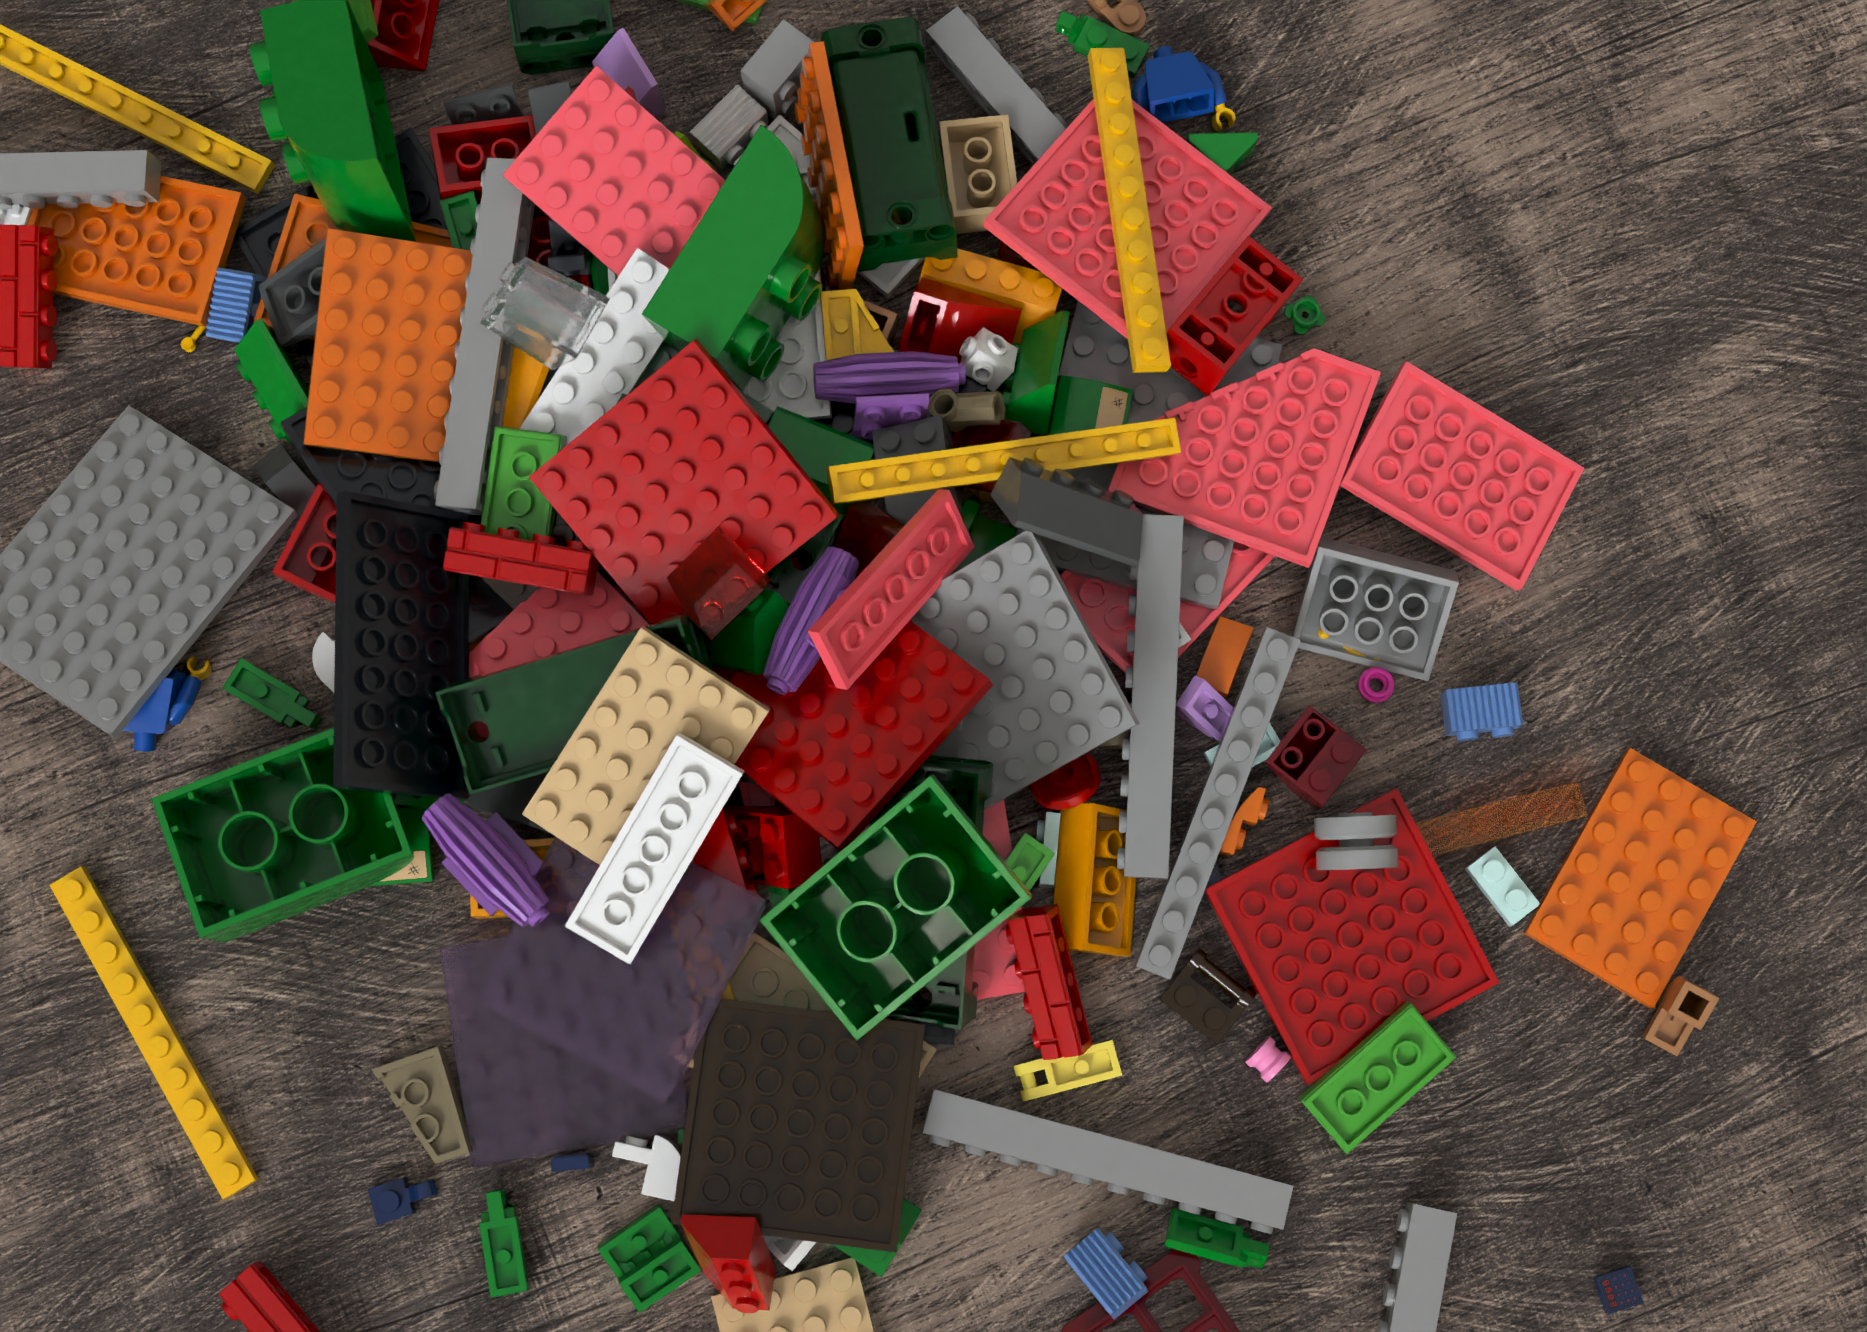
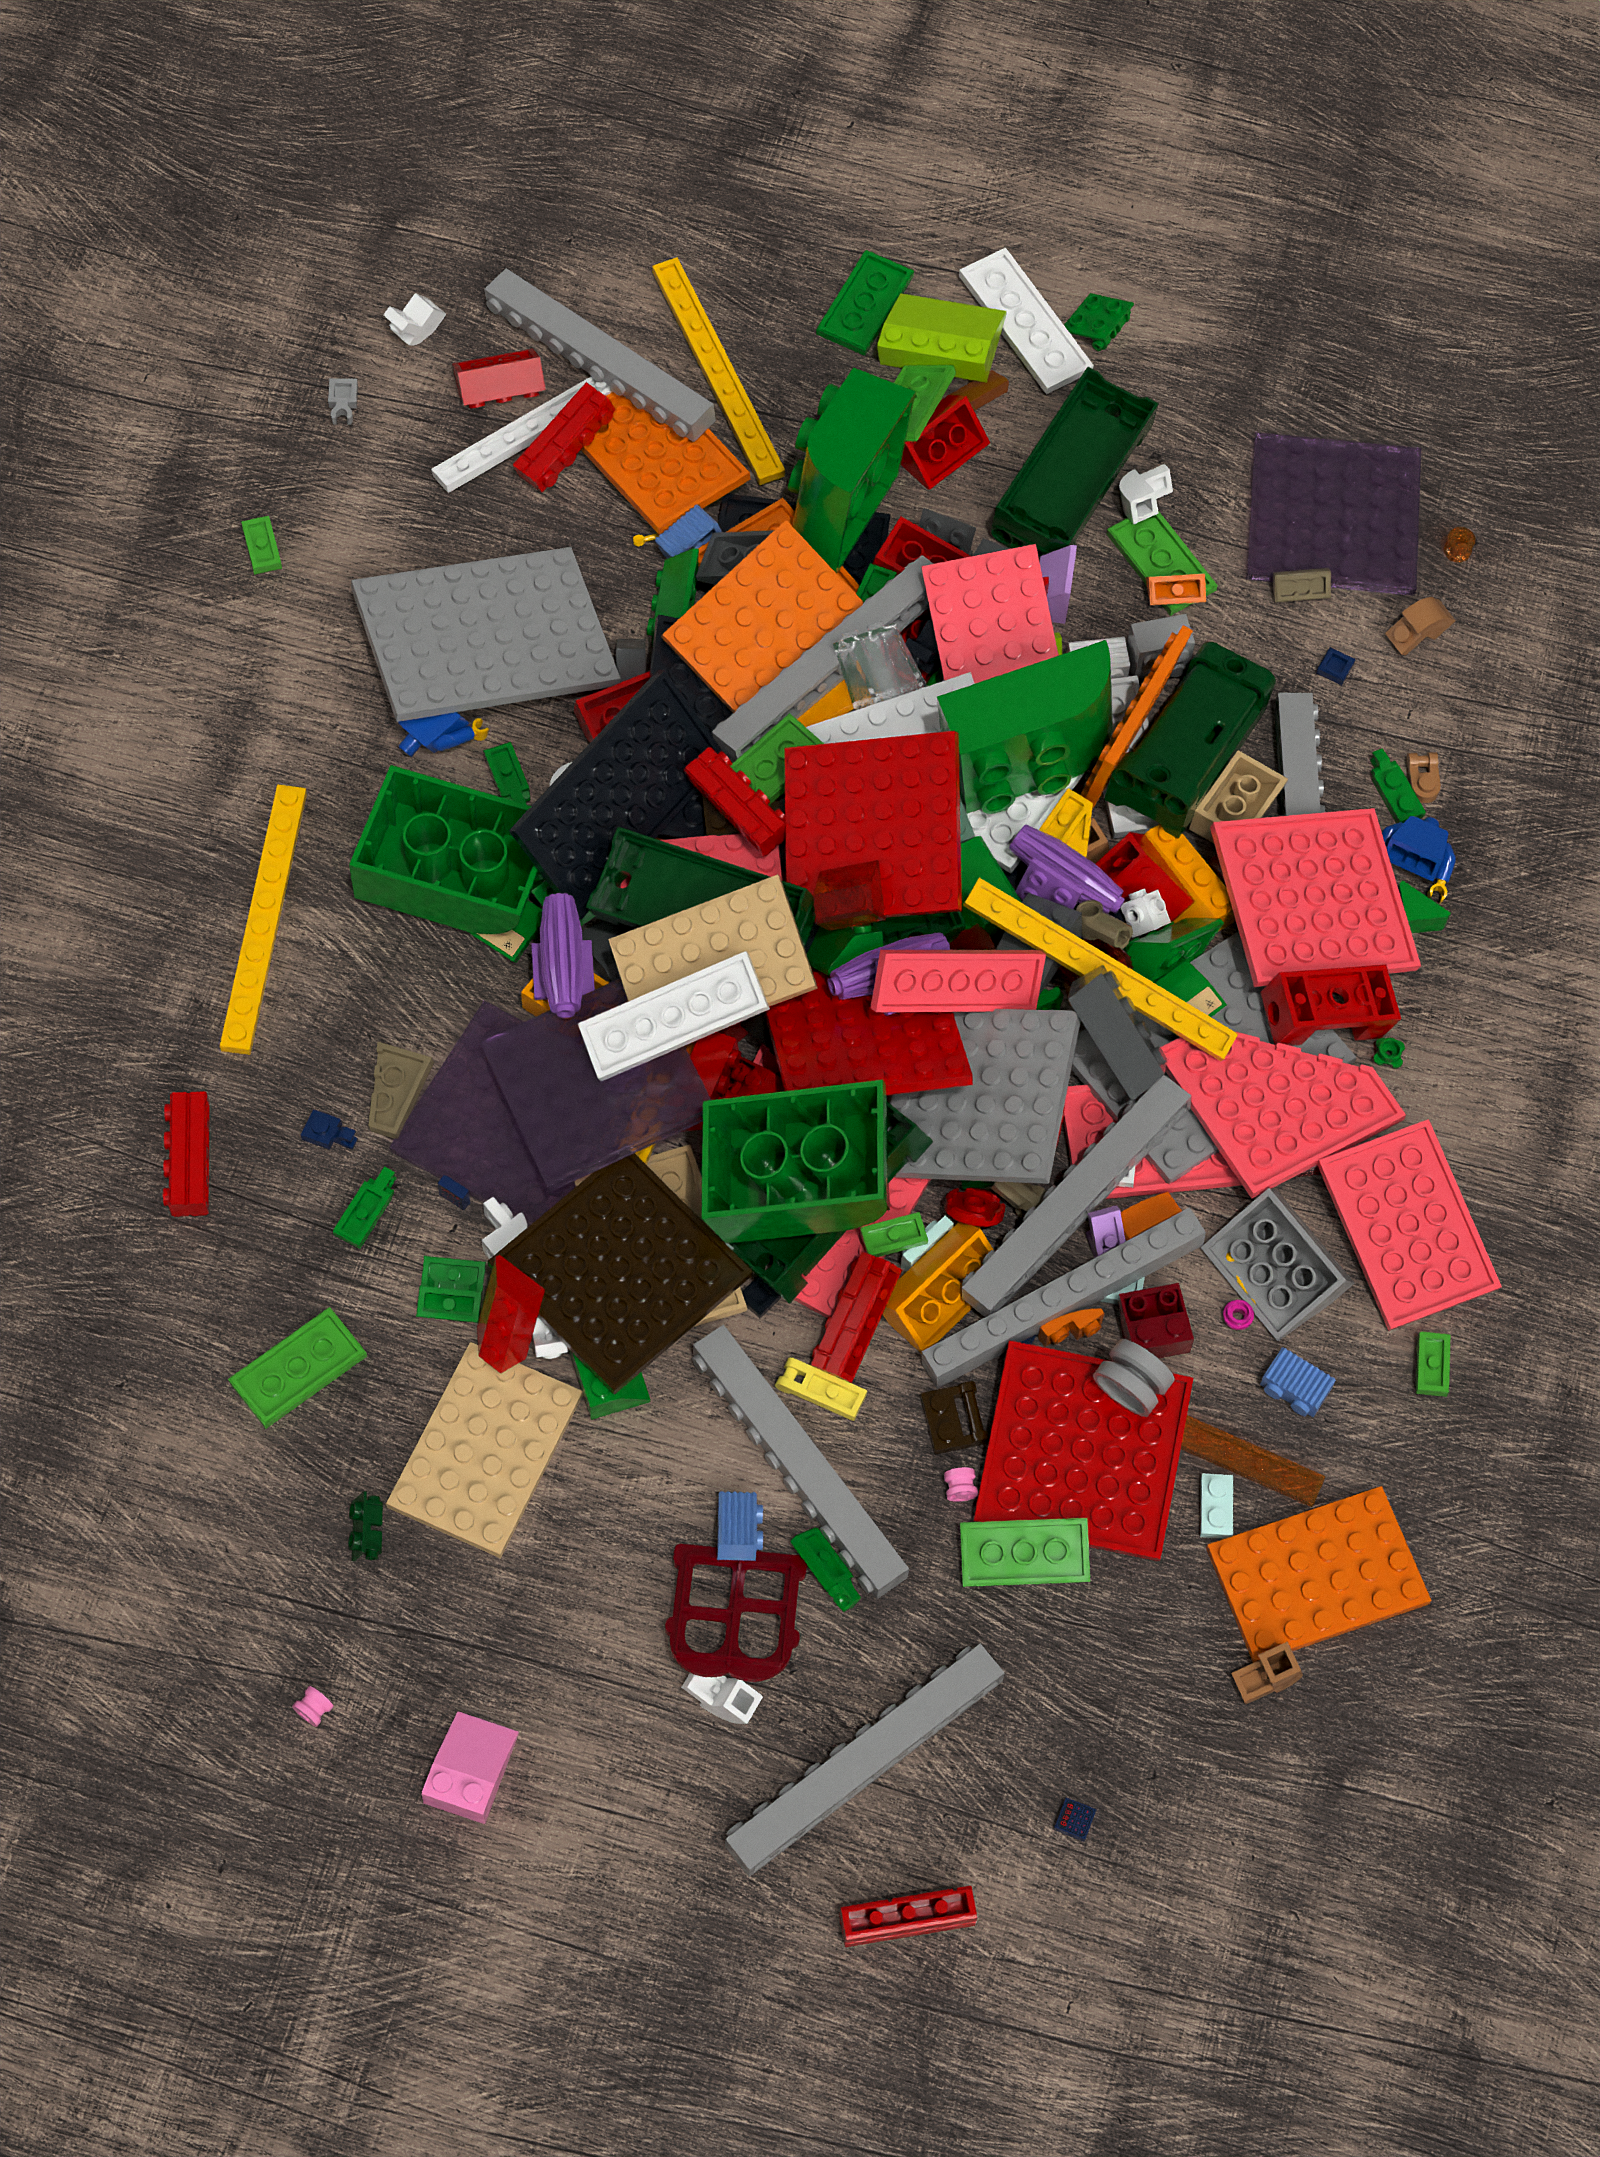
camera: 35 degrees right, 15 degrees down
yellow plate [1087,48,1171,373] -> none
none -> bright green plate [1416,1332,1451,1397]

